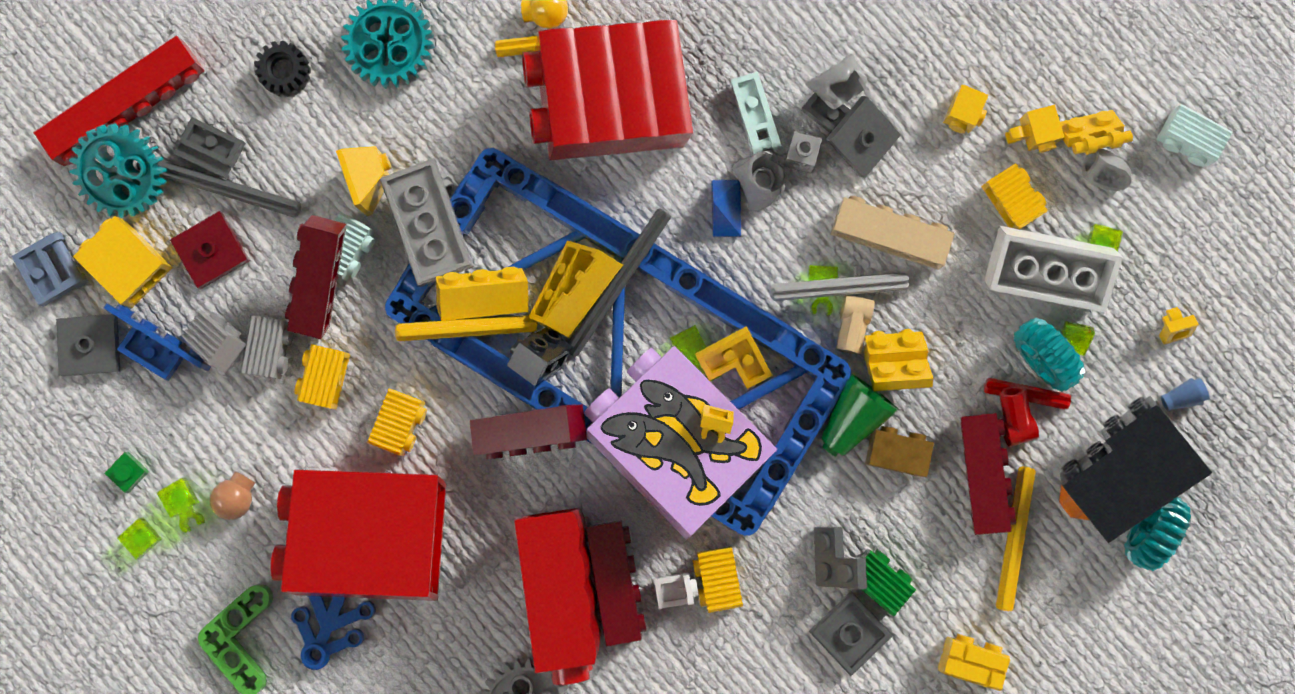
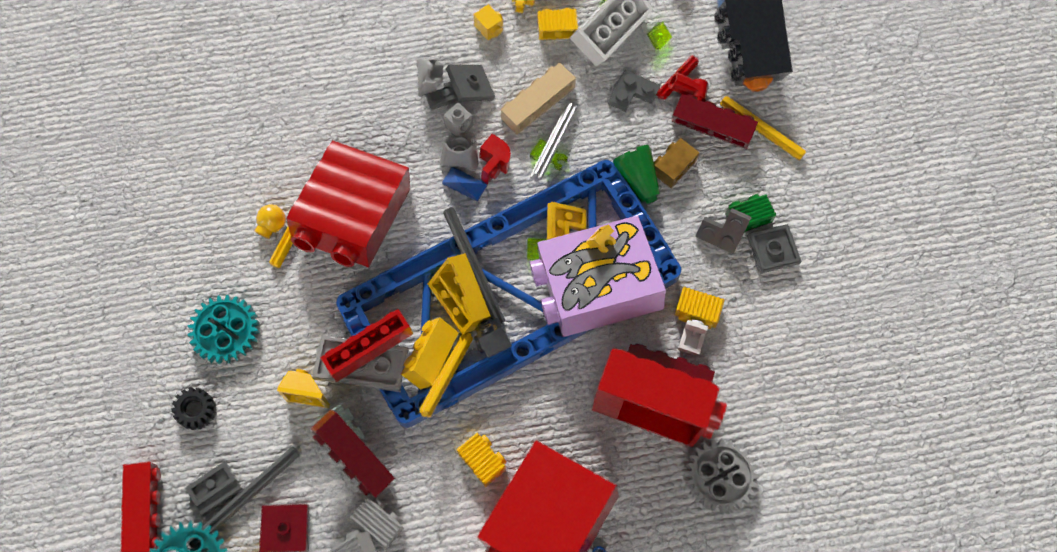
camera: 65 degrees left, 15 degrees down
yellow brick [295,344,350,410] -> none
dark red brick [470,404,587,460] -> none
light aqua plate [730,71,781,155] -> none
tan piece [835,295,875,355] -> none
yellow plate [863,329,934,391] -> none
yellow brick [938,633,1010,691] -> none
teal gear [1013,317,1085,392] -> none
teal gear [1124,497,1191,571] -> none
none -> red brick [320,309,413,382]
none -> red brick [480,134,511,184]
none -> dark grey plate [608,70,660,112]

